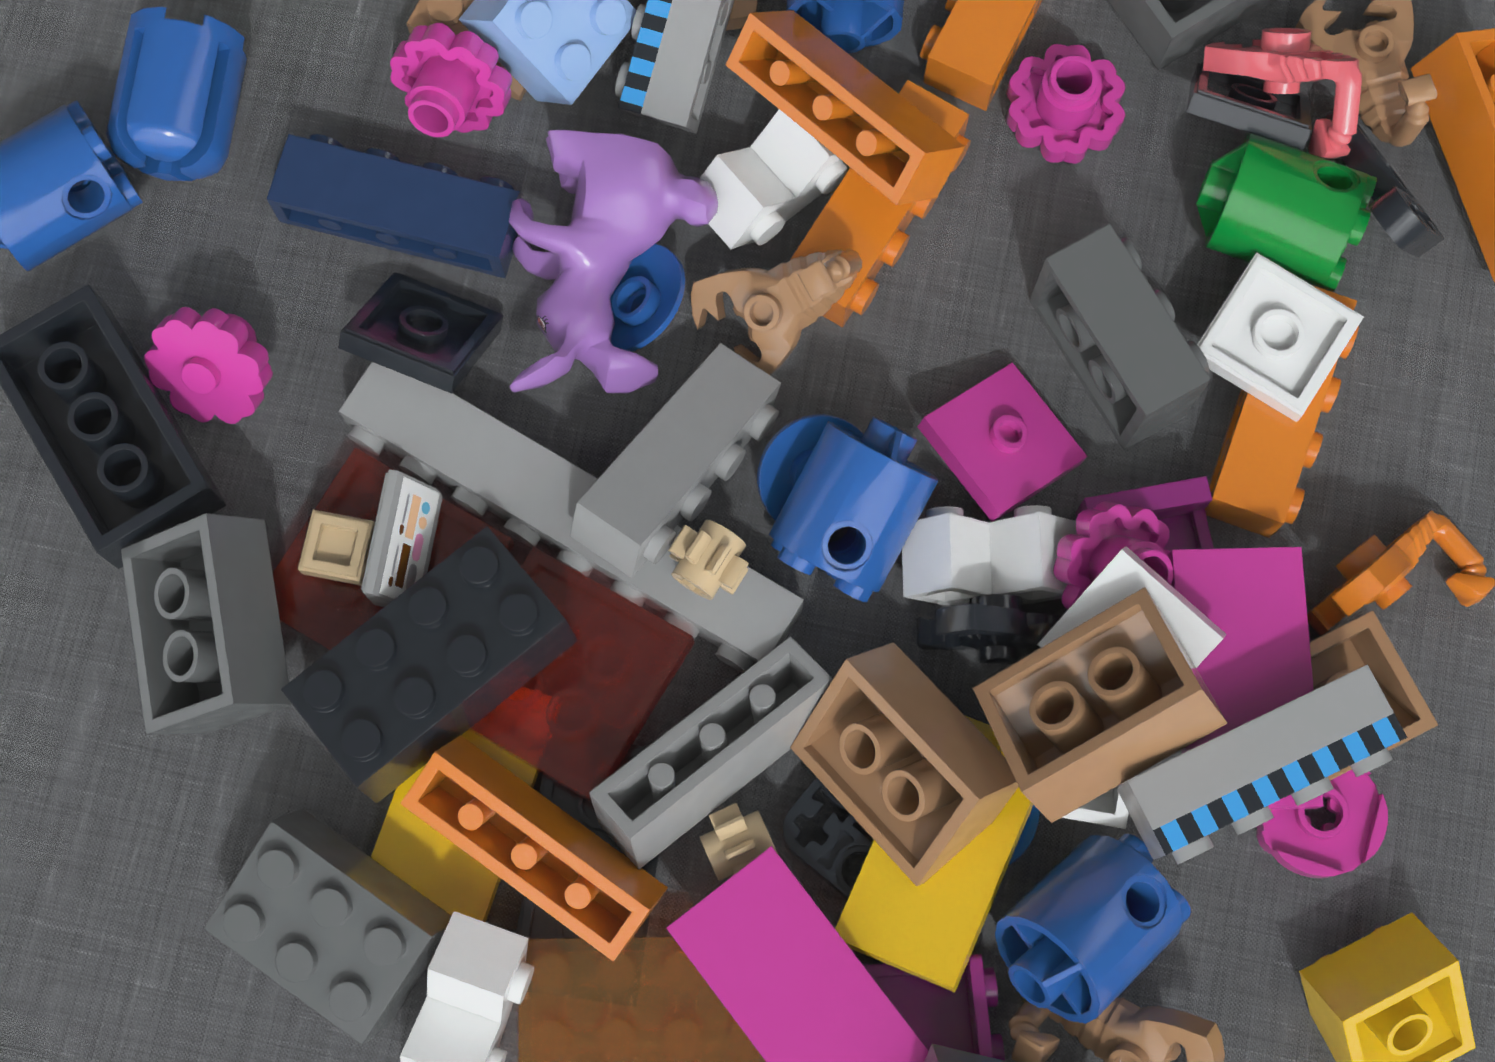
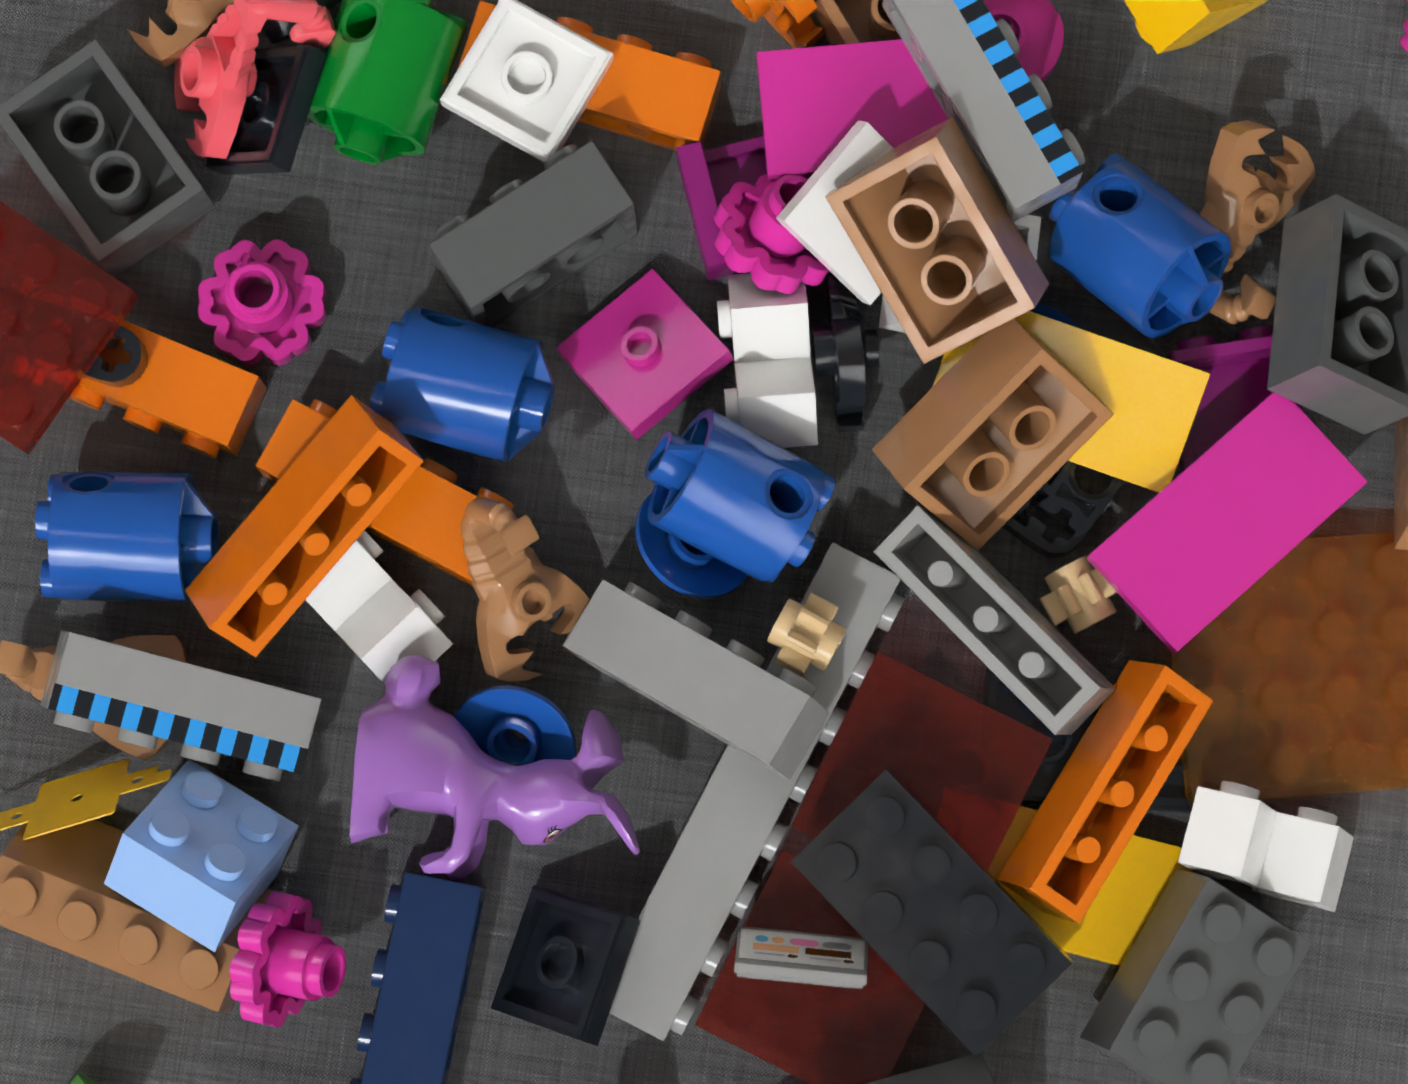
camera: 90 degrees left, 5 degrees up
tan tile [298,509,375,586] -> none
none -> blue cylinder [369,306,555,462]

